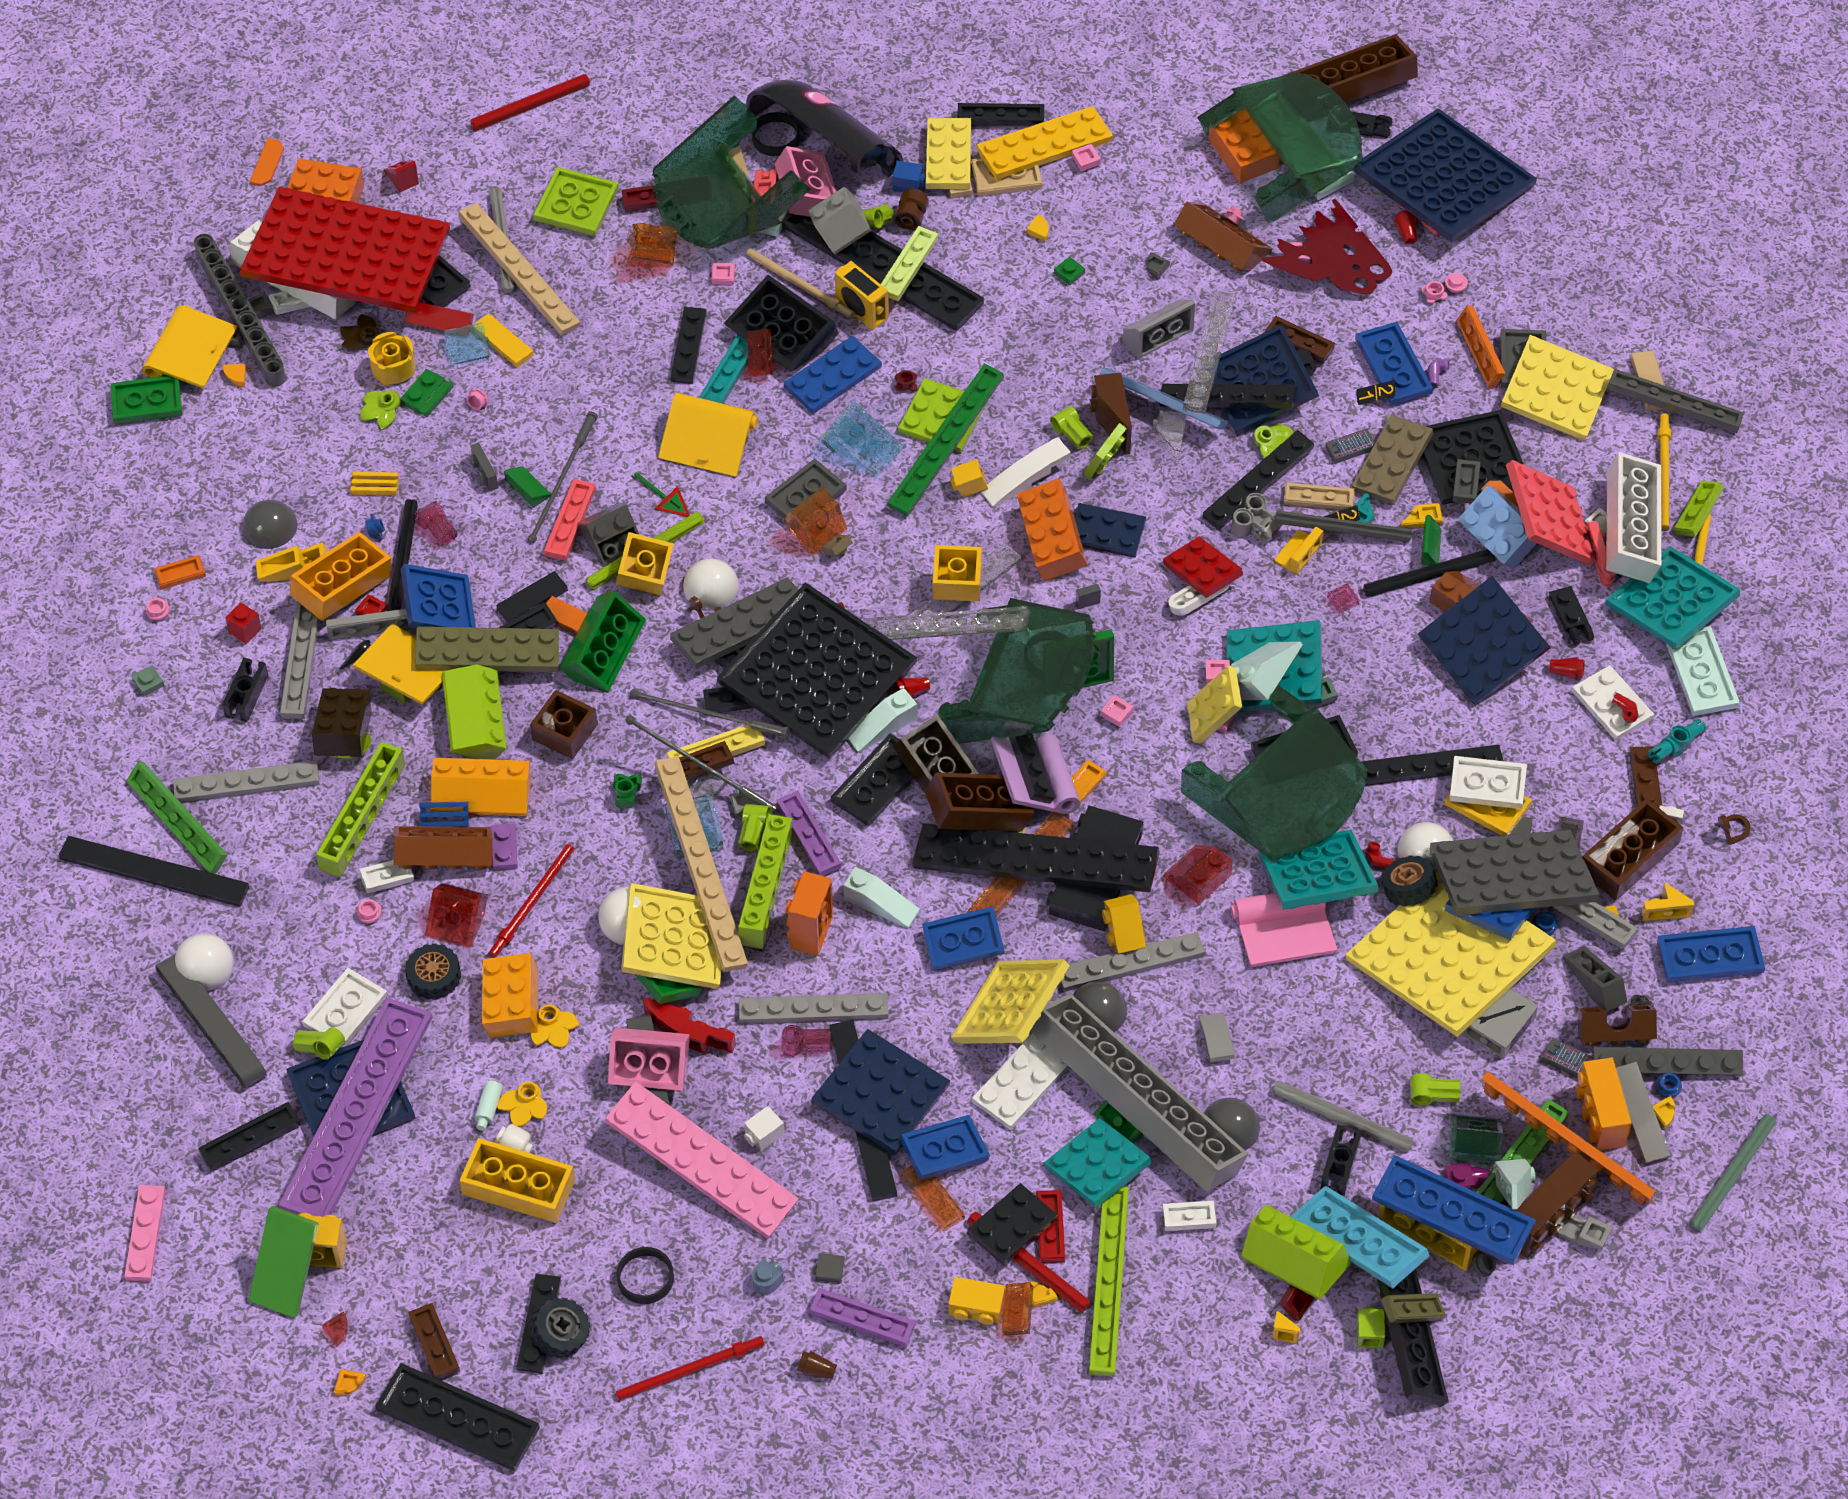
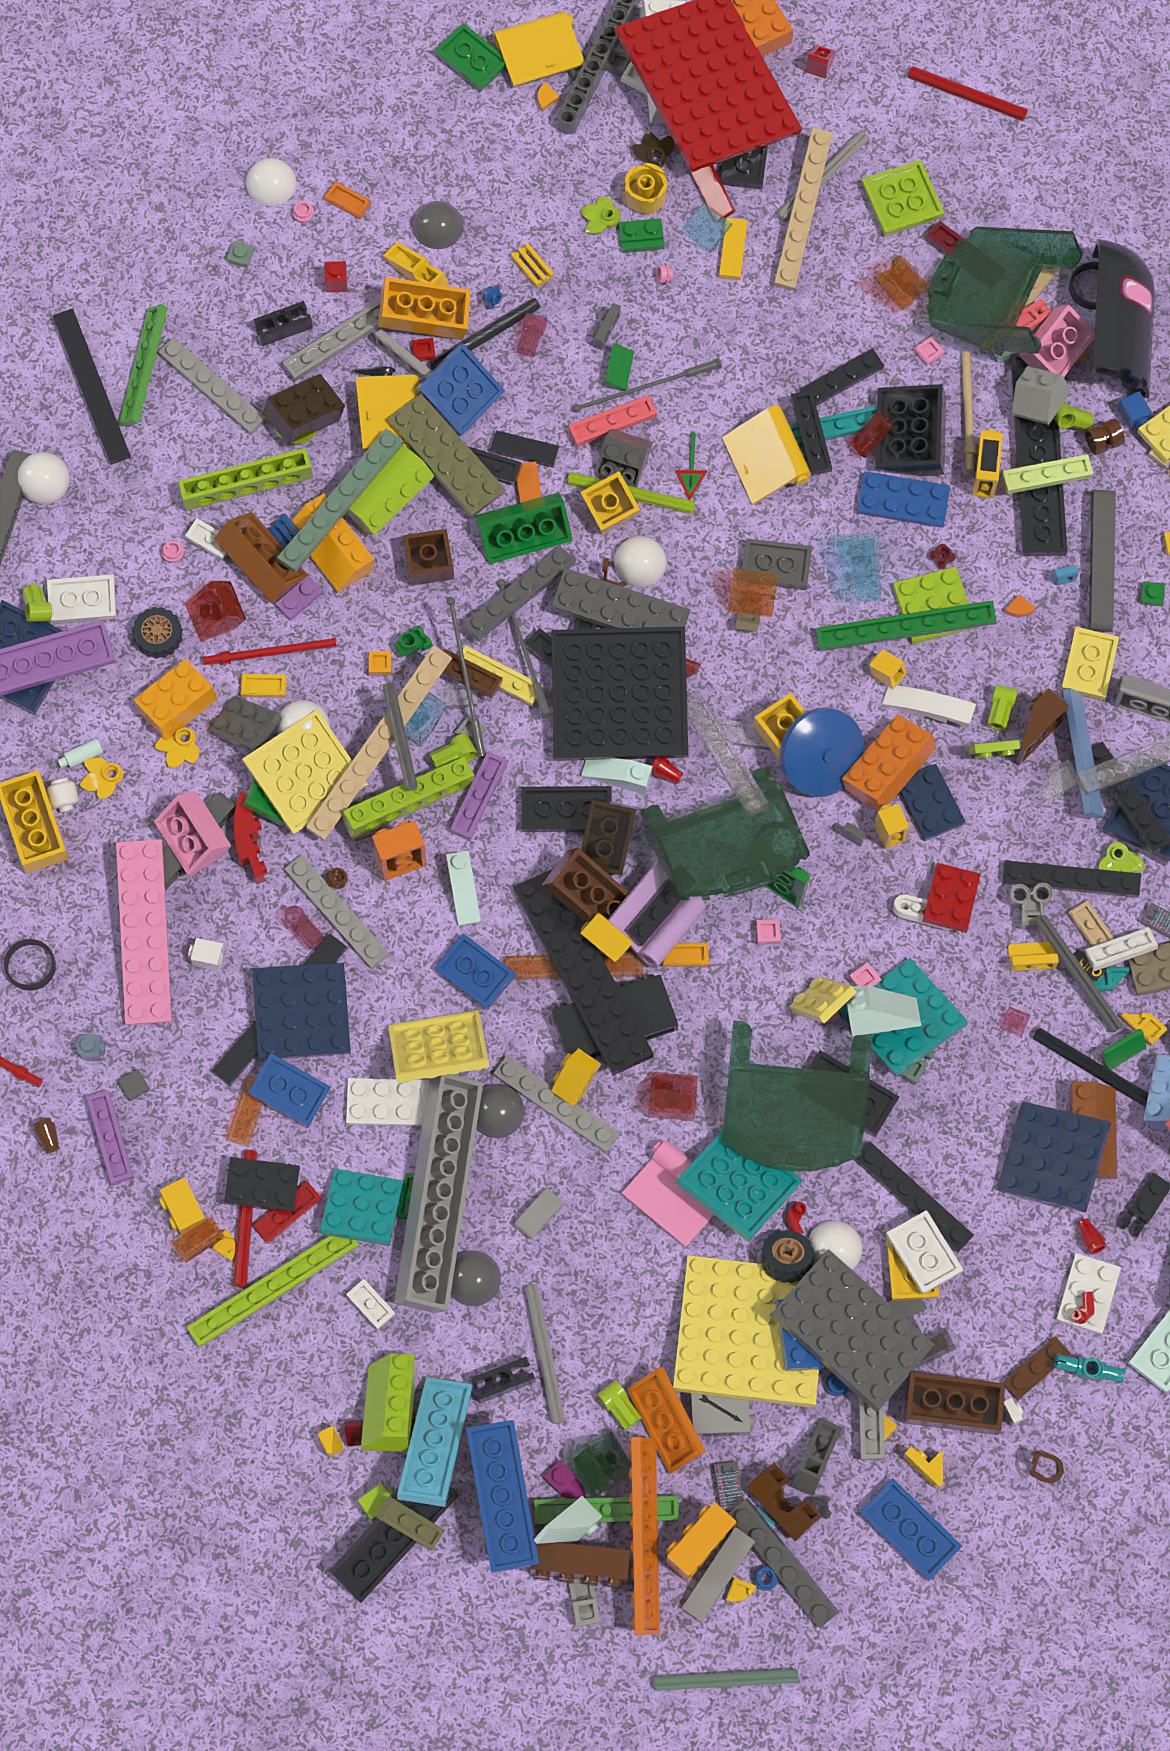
camera: 50 degrees right, 15 degrees up
none -> dark grey plate [209,696,282,752]
none -> yellow tile [241,674,287,698]
none -> white piece [246,158,297,206]
none -> sand green plate [277,429,404,573]
none -> reddish brown plate [325,867,348,889]
none -> light orange plate [369,651,392,675]
none -> flat silver axle [383,682,418,791]
none -> dark grey plate [463,546,575,642]
none -> yellow panel [581,913,633,962]
none -> orange plate [627,1367,706,1474]
none -> blue dish [780,707,864,797]
none -> black plate [791,390,832,476]
none -> yellow brick [874,803,910,849]
none -> orange tile [1004,594,1036,617]
none -> dark azure tile [1052,565,1078,585]
none -> light yellow plate [1061,627,1119,700]
none -> white tile [1085,927,1158,971]
none -> dark grey beam [1089,489,1116,632]

